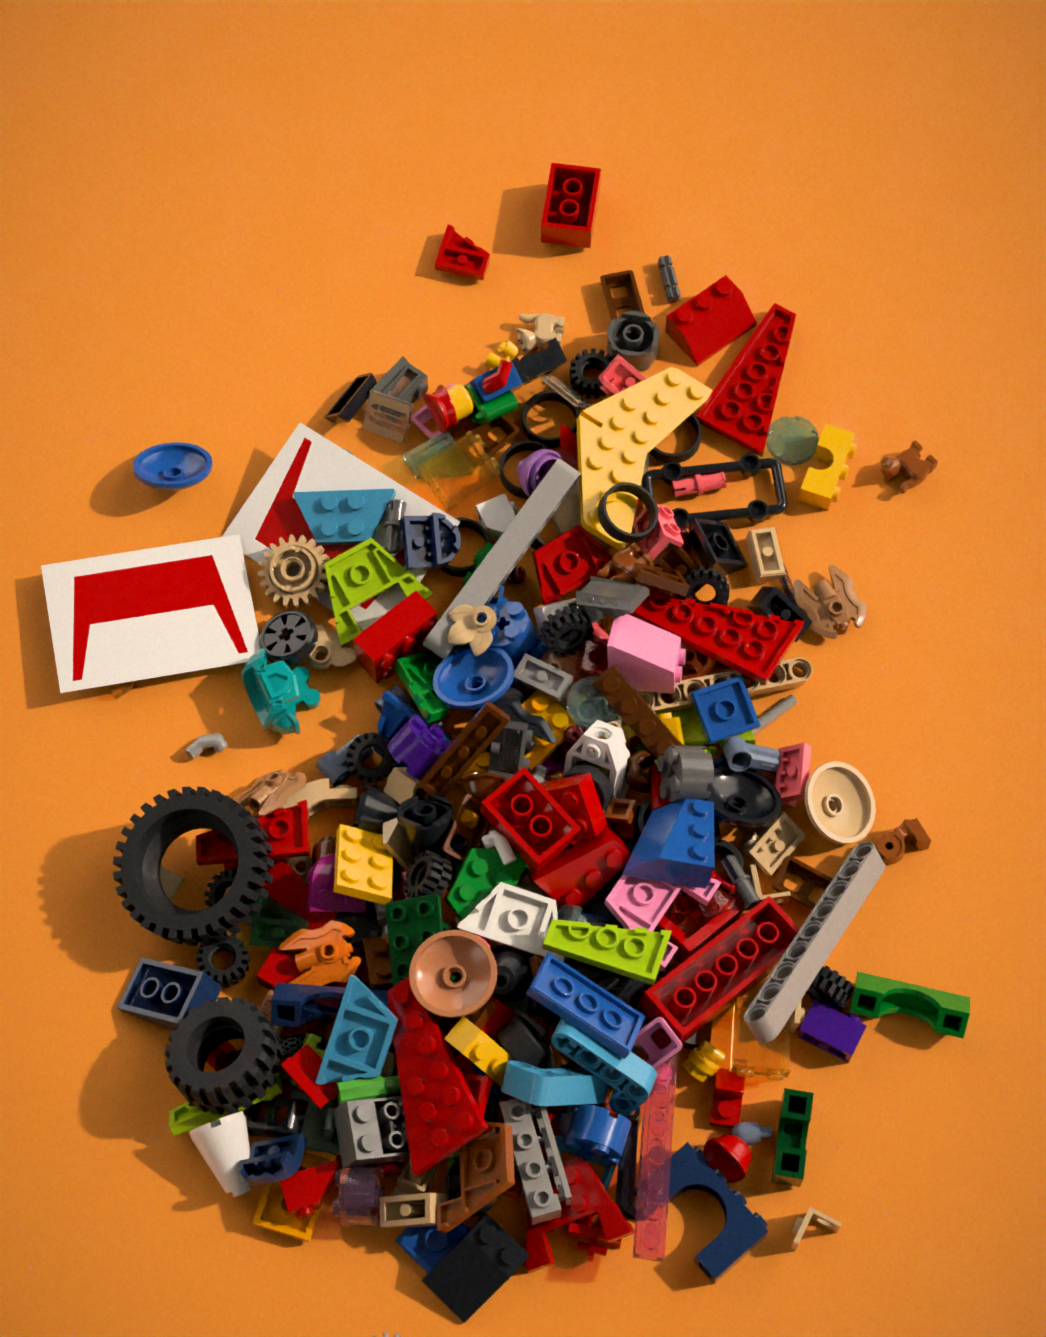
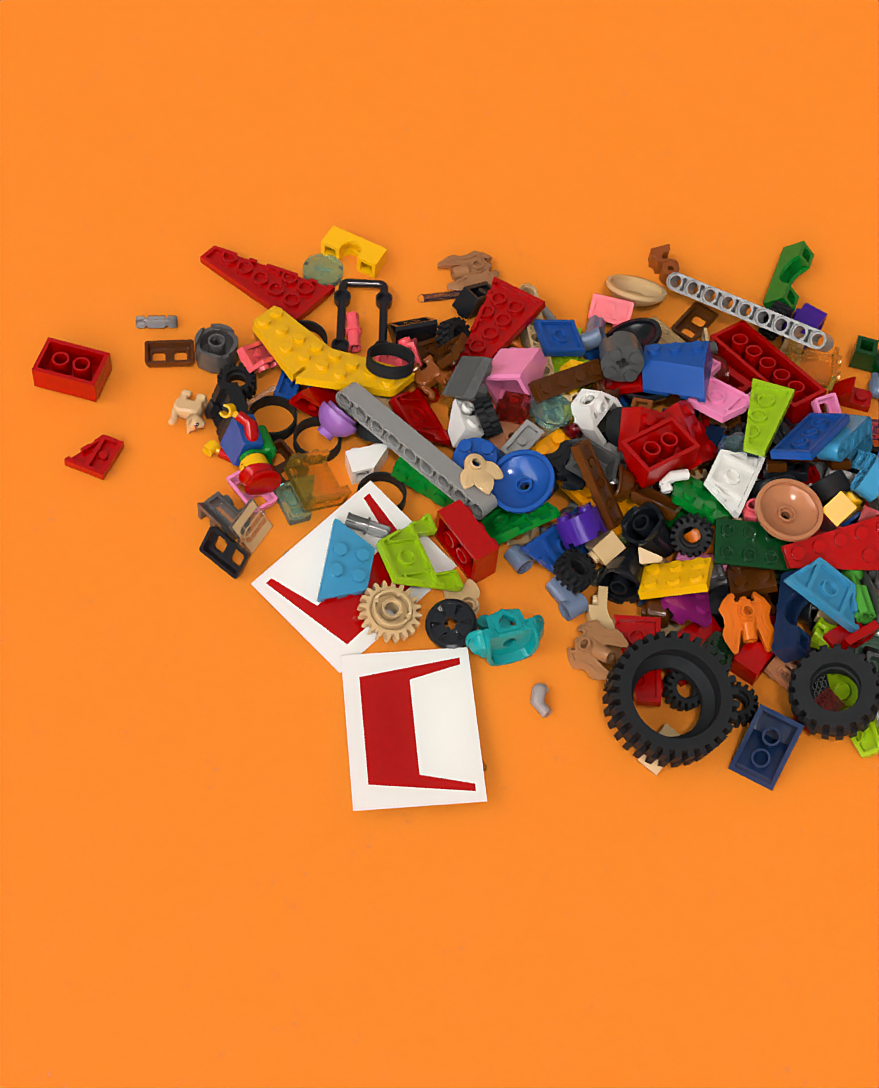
camera: 90 degrees left, 10 degrees down
blue dish [133,442,213,491] -> none
dark blue slope [401,512,461,570] -> none
red slope [665,275,757,366] -> none
tan slope [746,527,786,585] -> none
dark orange animal [881,440,938,494] -> none

